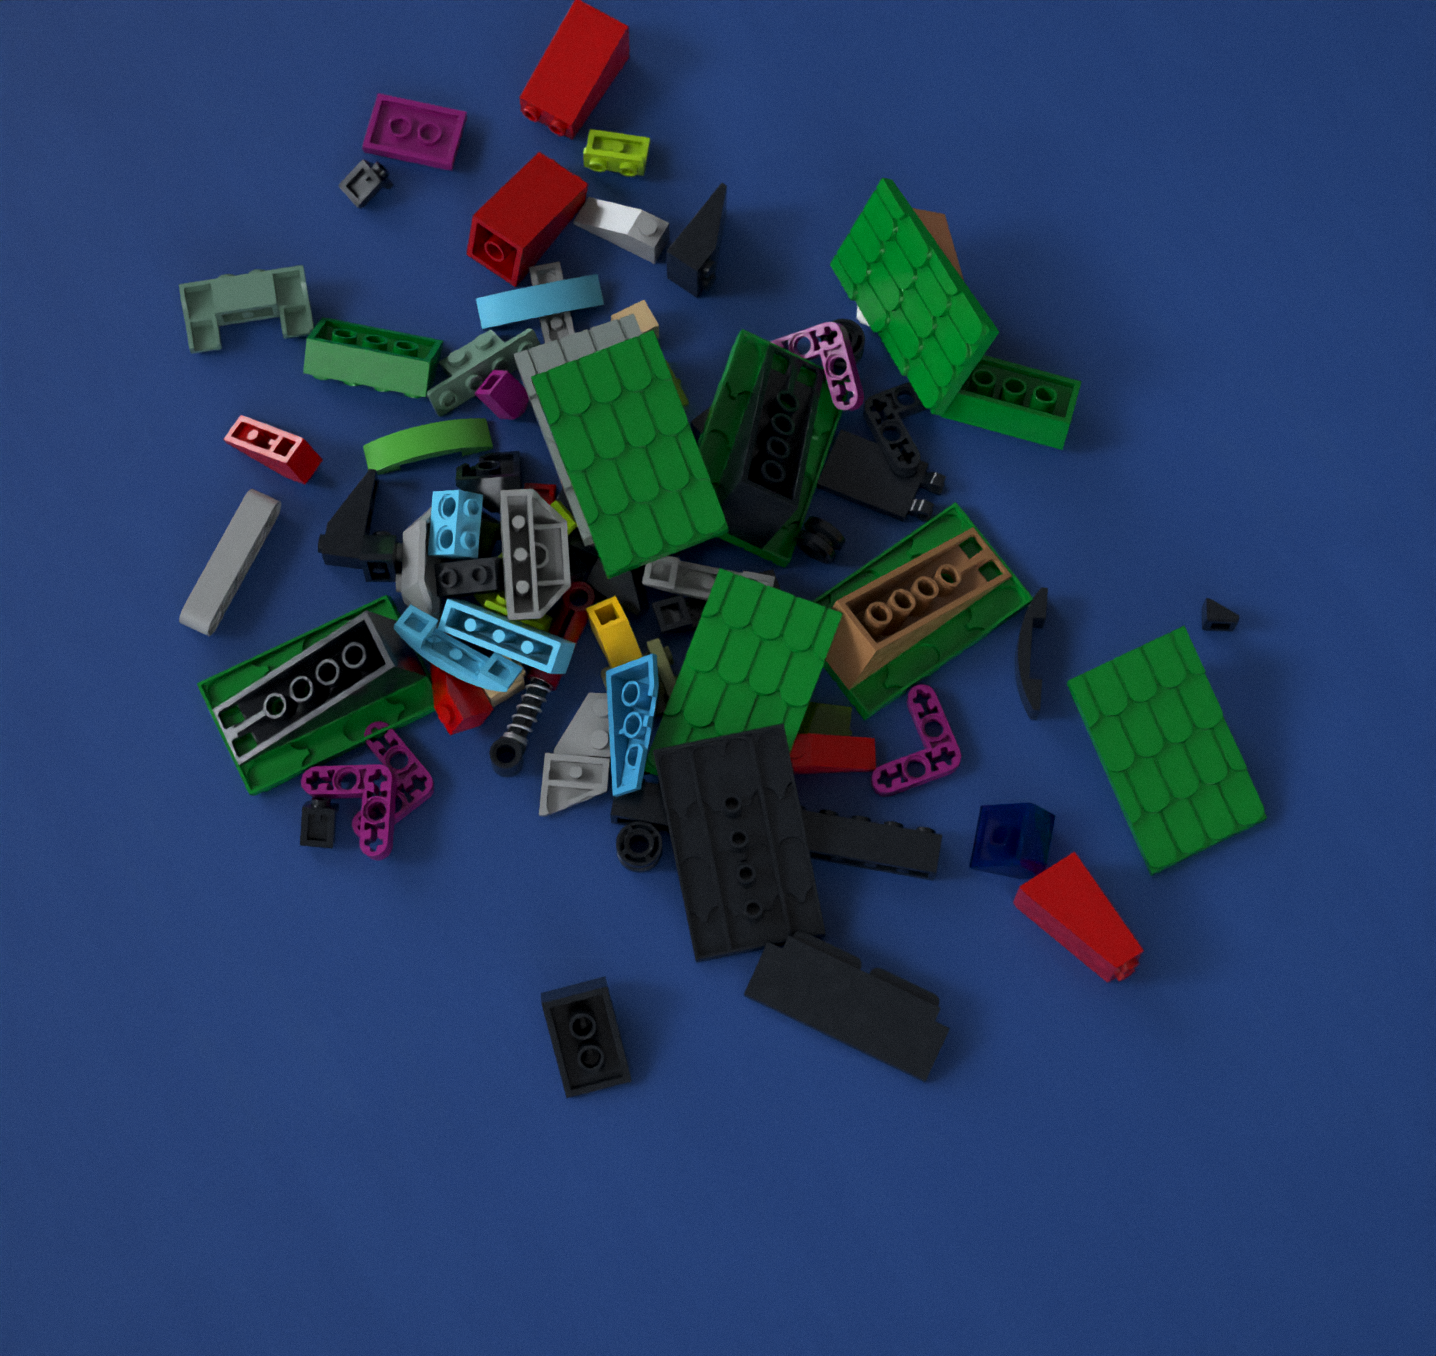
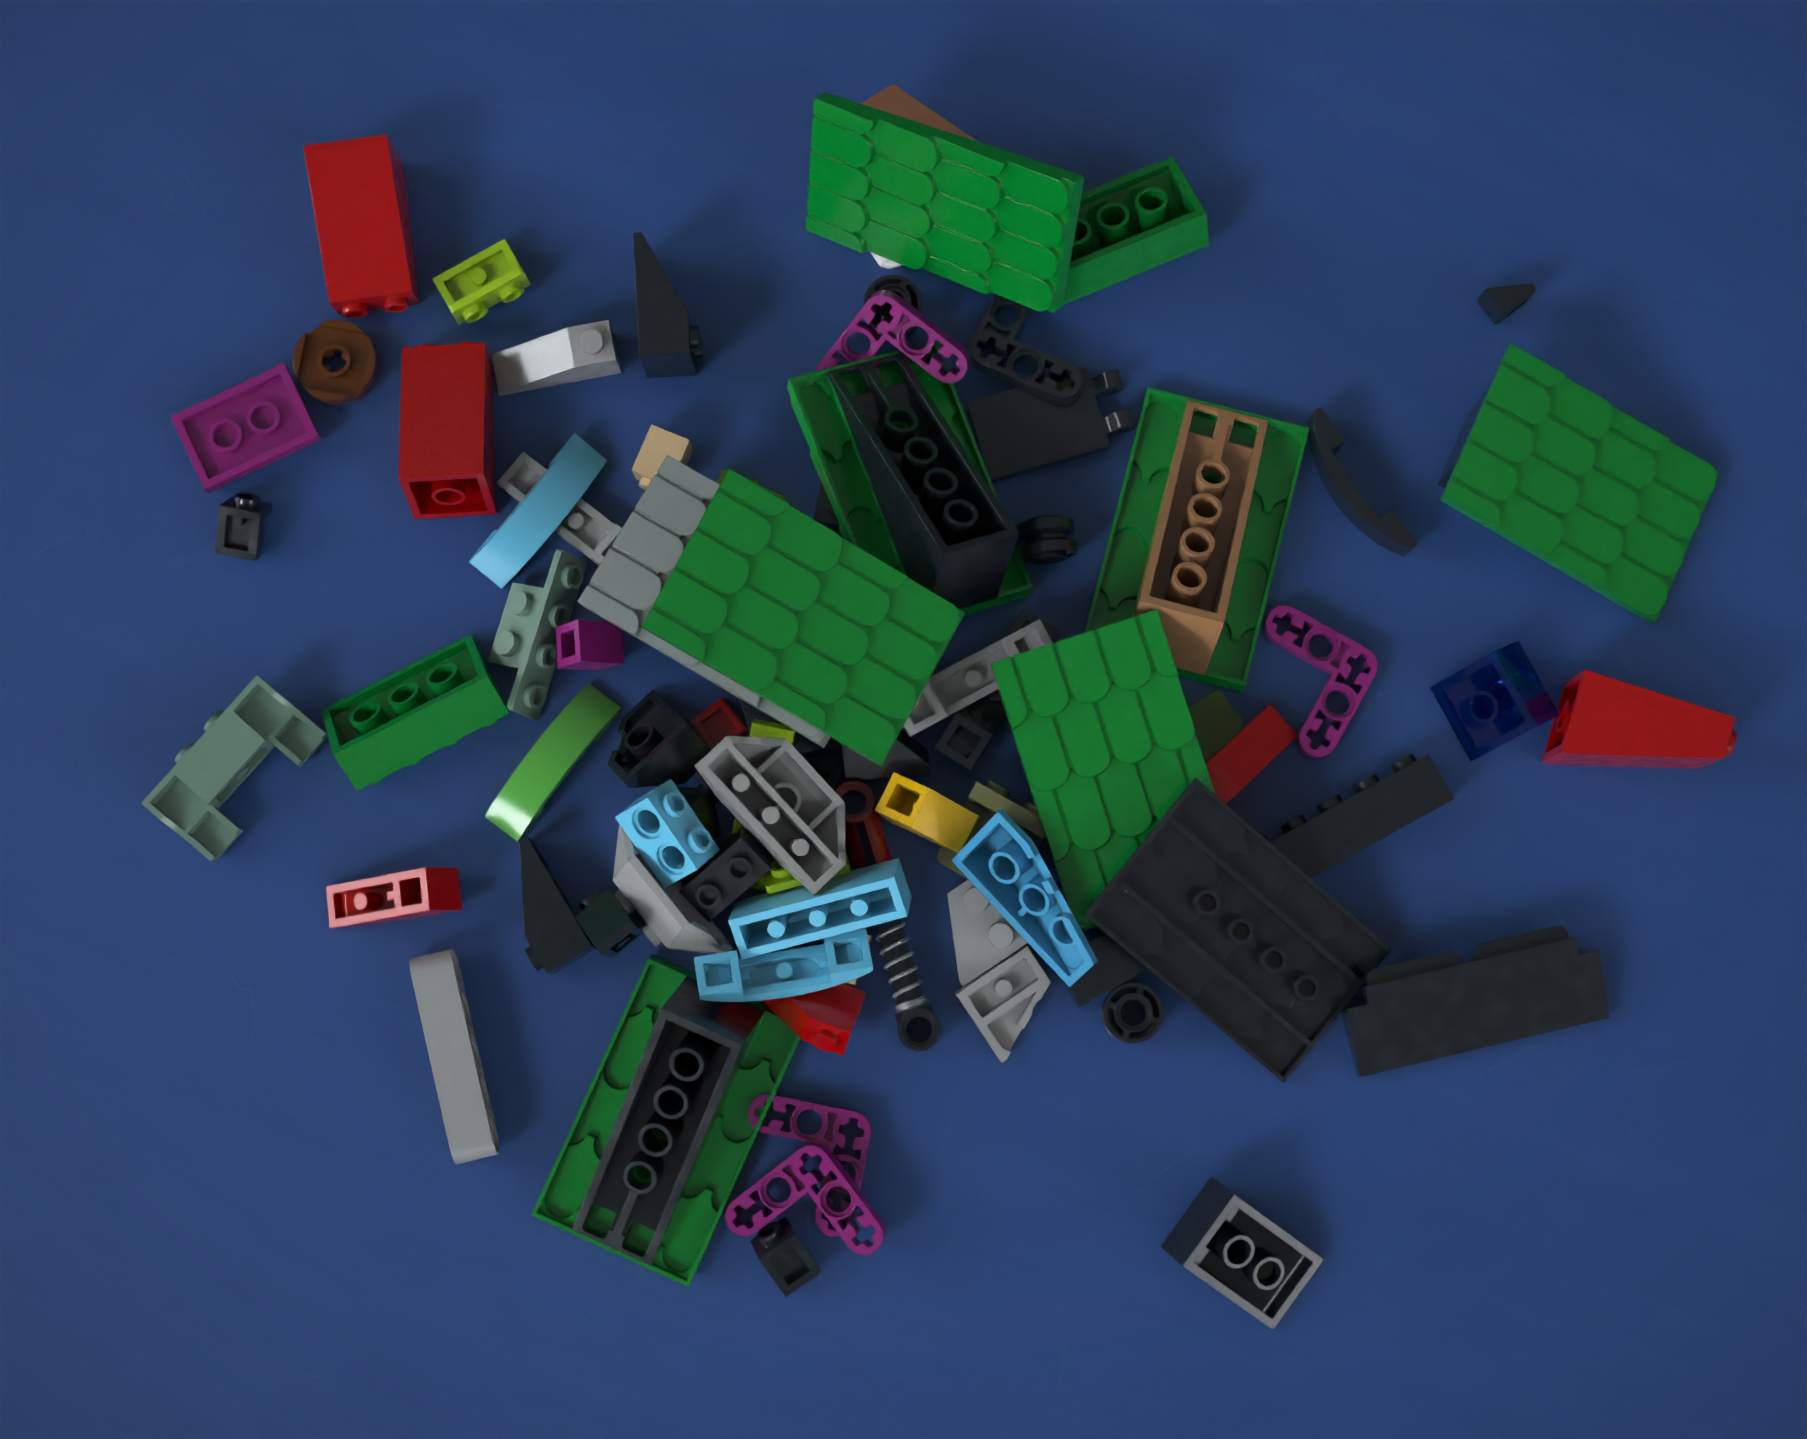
camera: 35 degrees left, 10 degrees up
none -> reddish brown plate [293,320,379,405]

